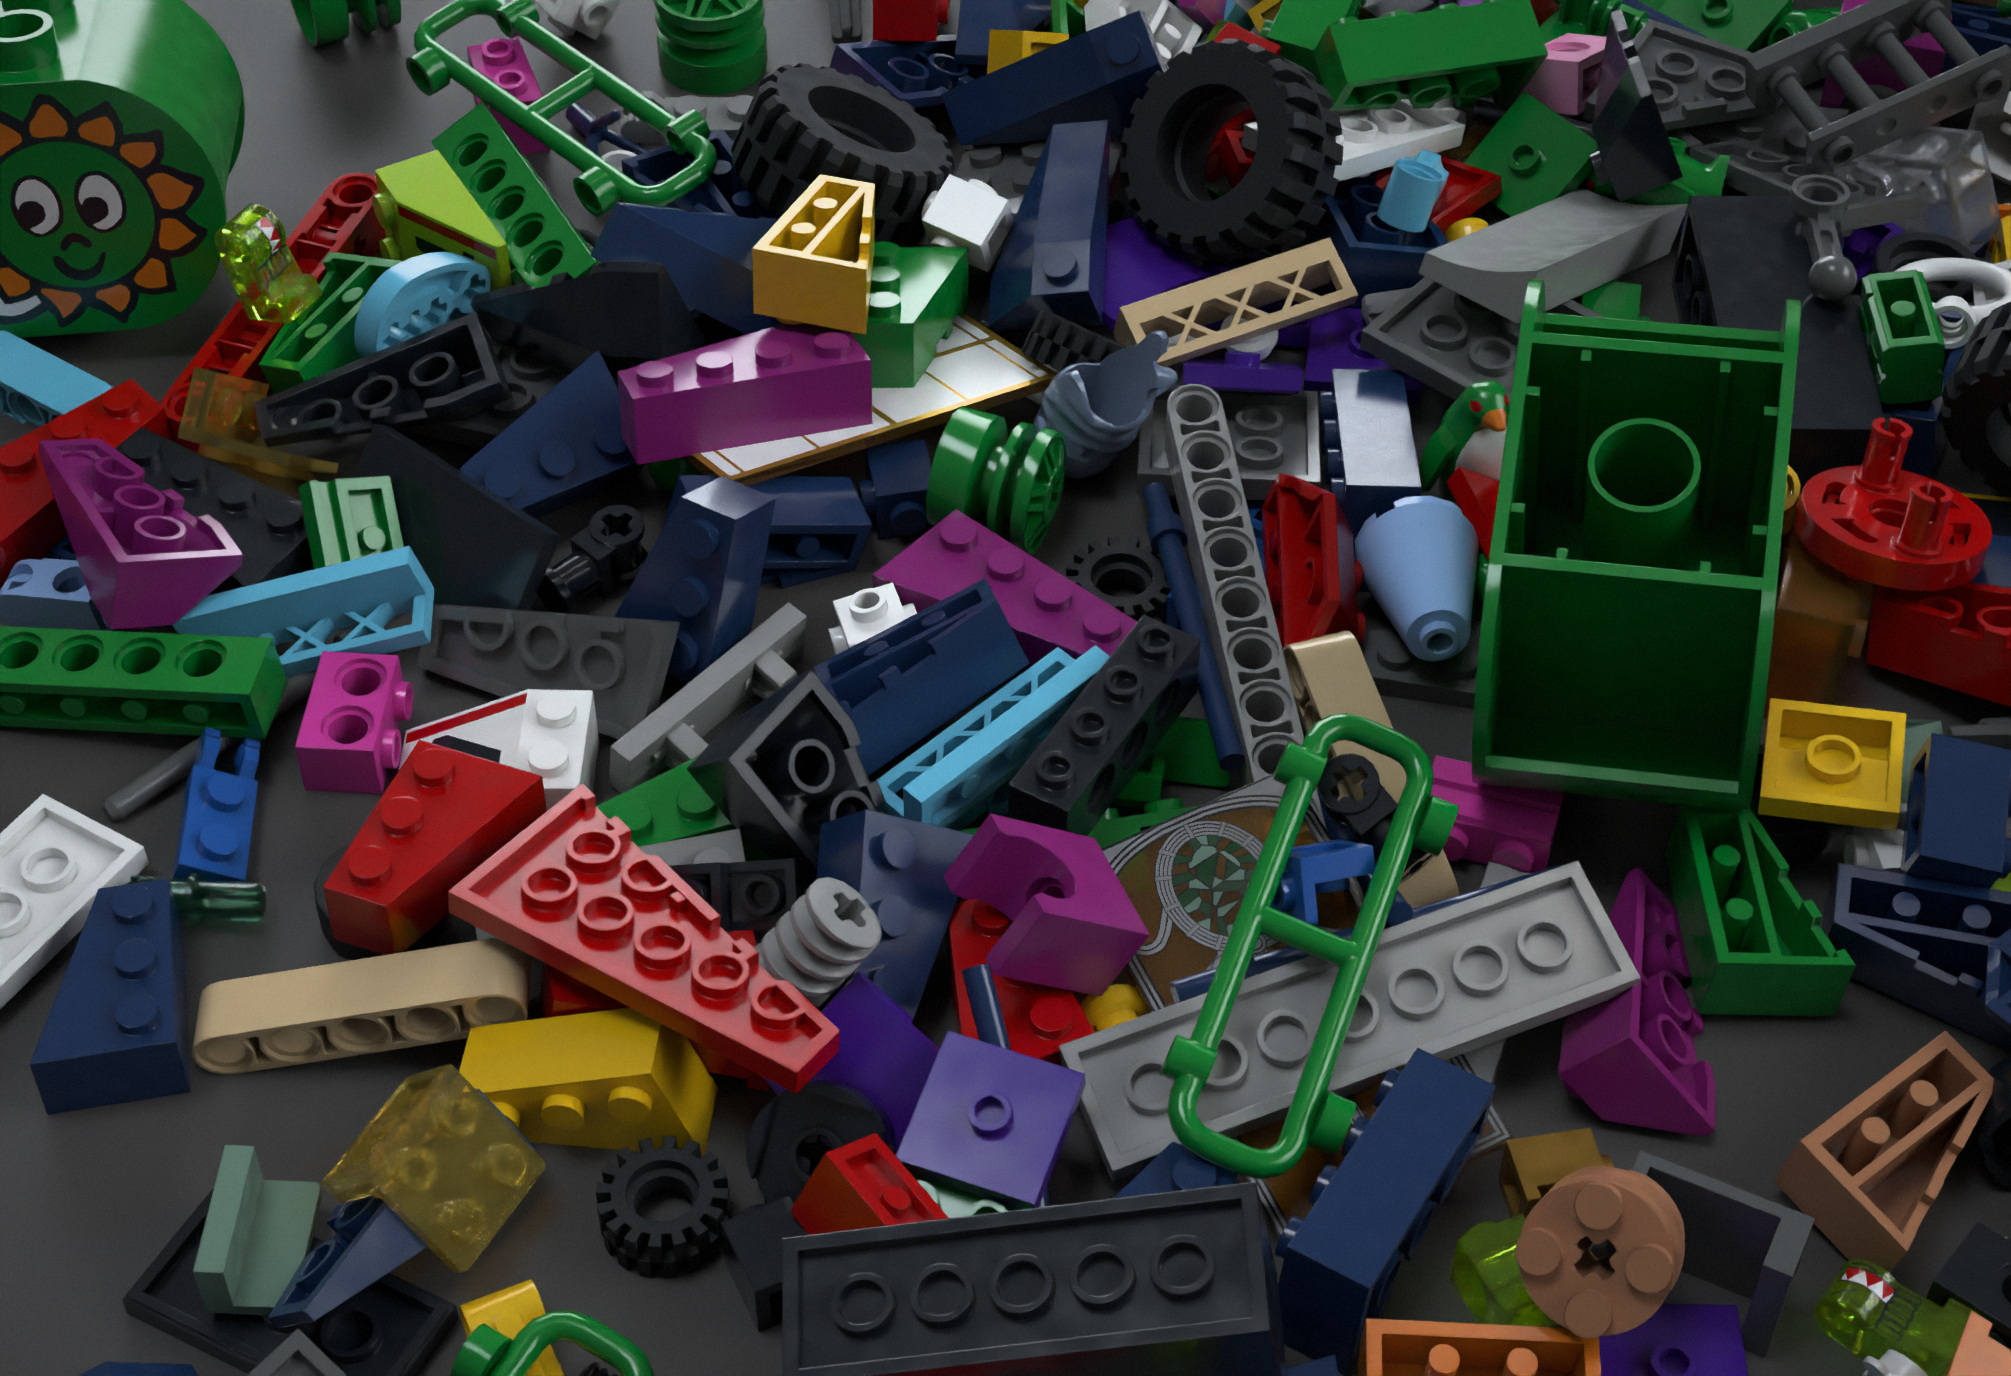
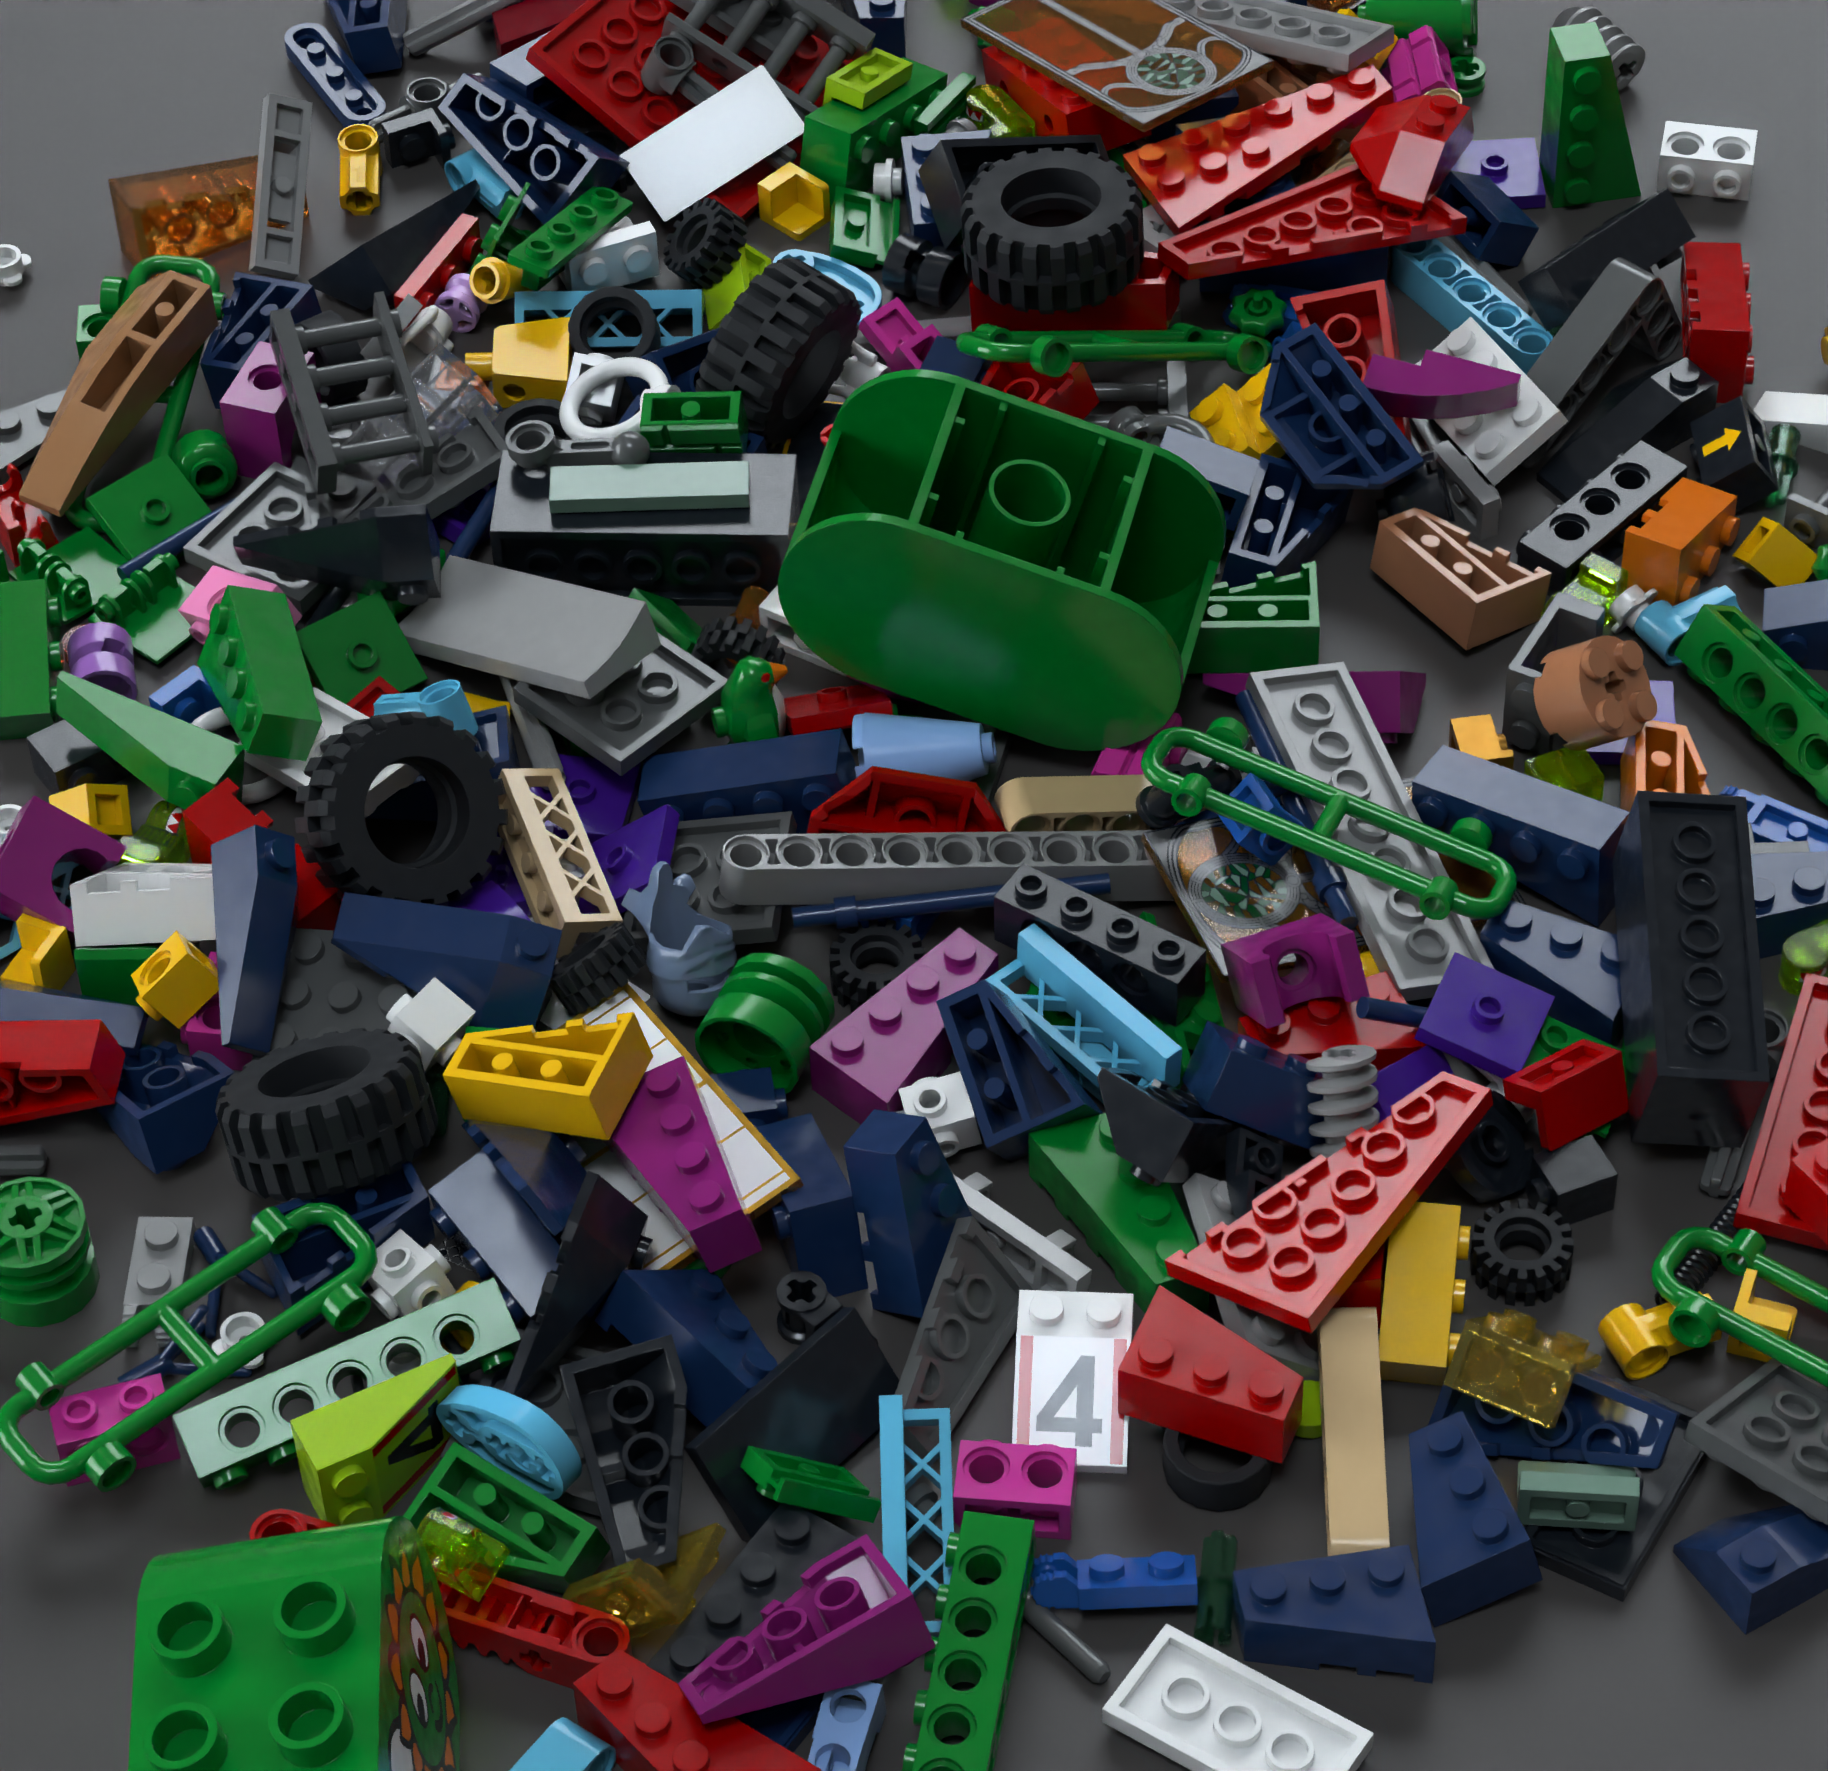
camera: 85 degrees left, 0 degrees up
none -> tile [549,461,750,513]
none -> dark blue wedge [1409,1411,1543,1628]

